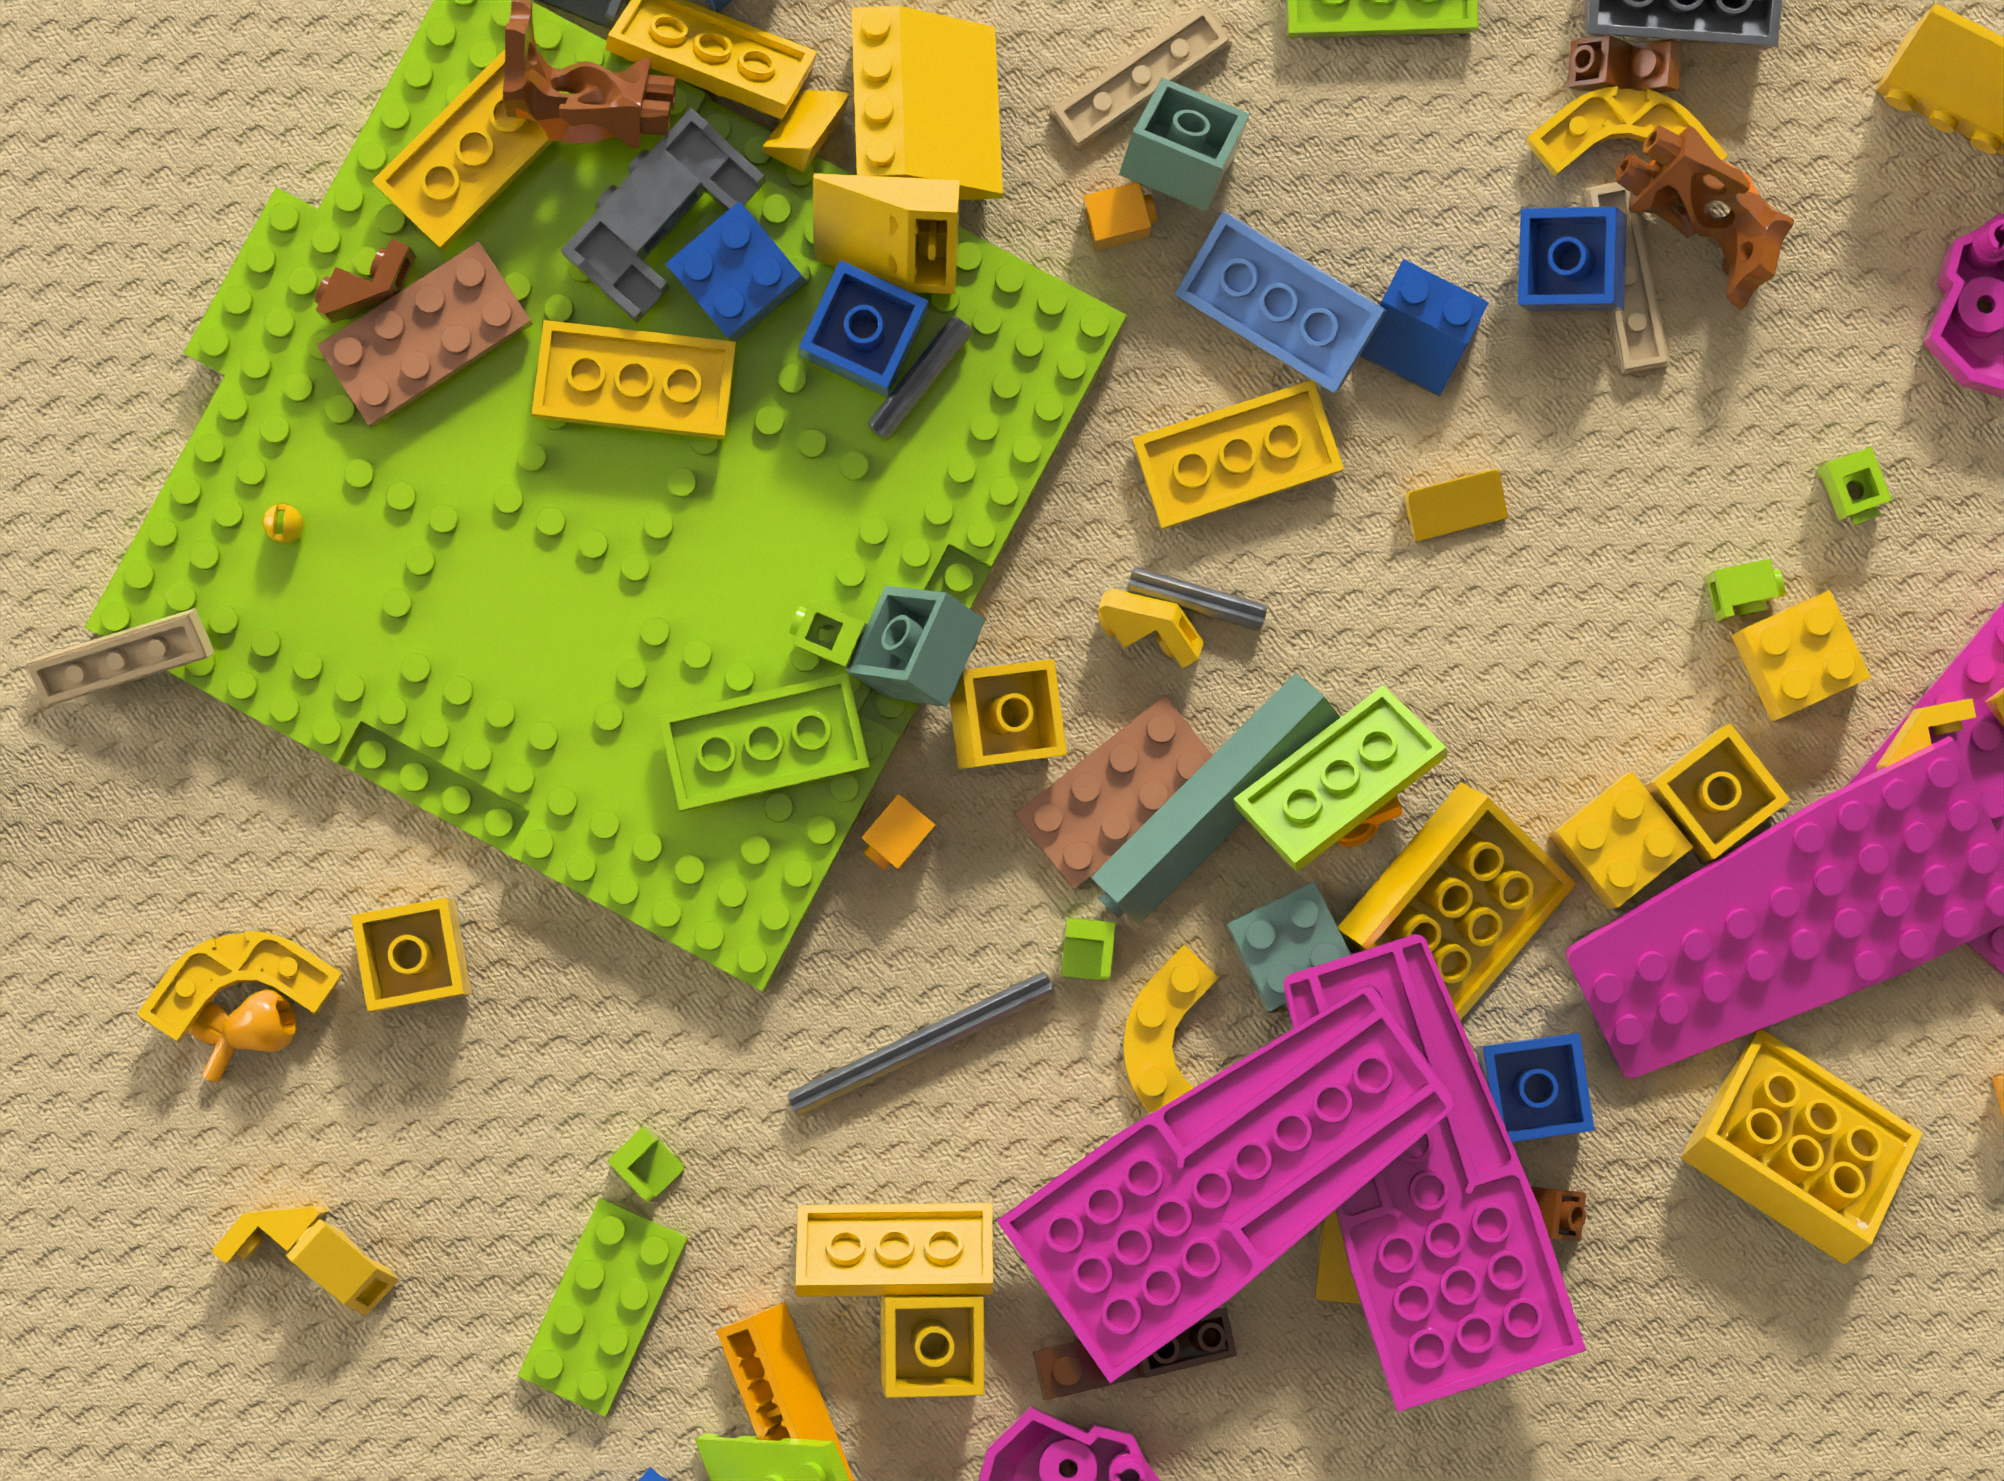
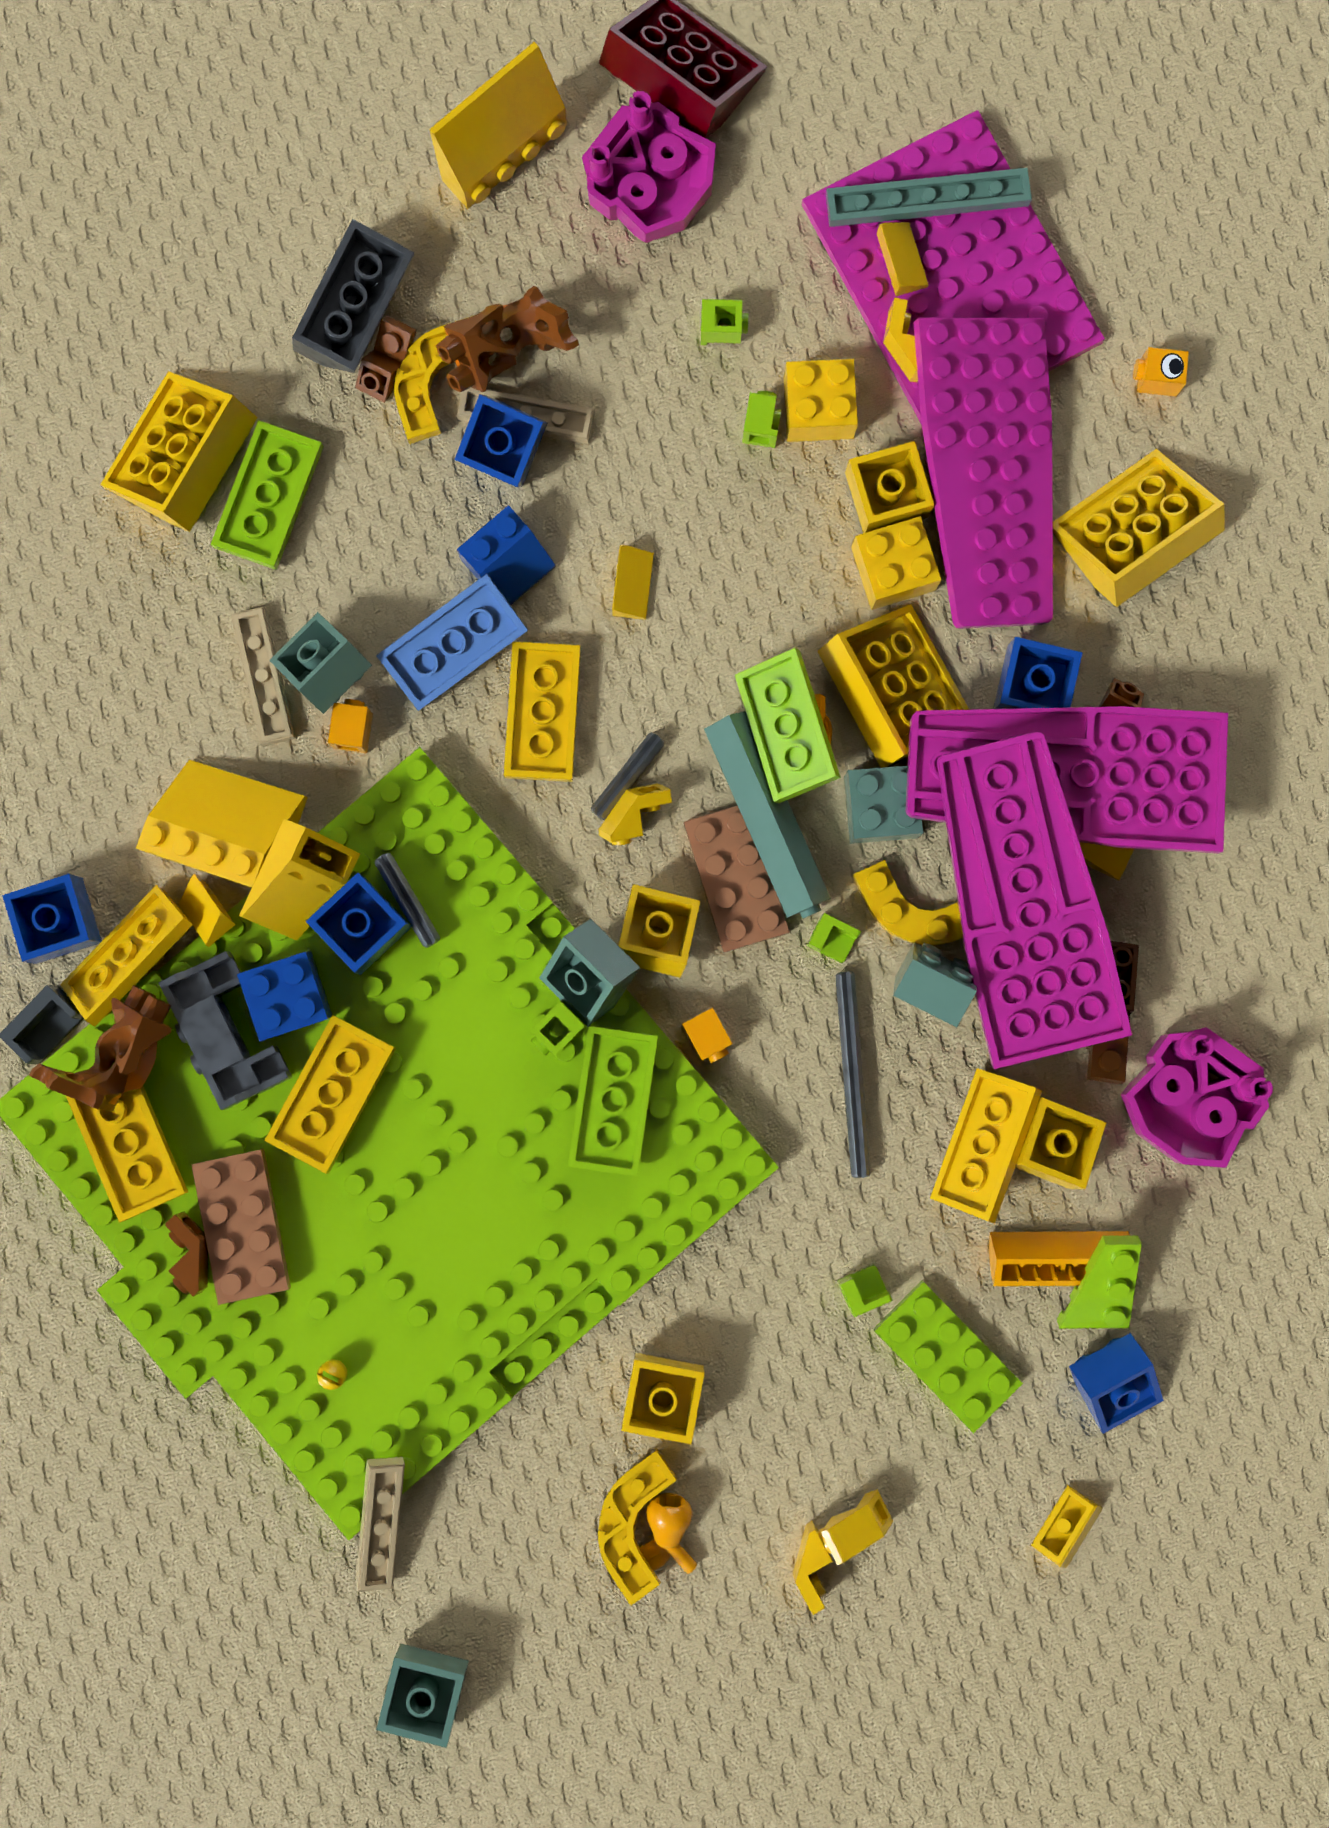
camera: 70 degrees left, 0 degrees up
none -> sand green brick [893,942,977,1027]

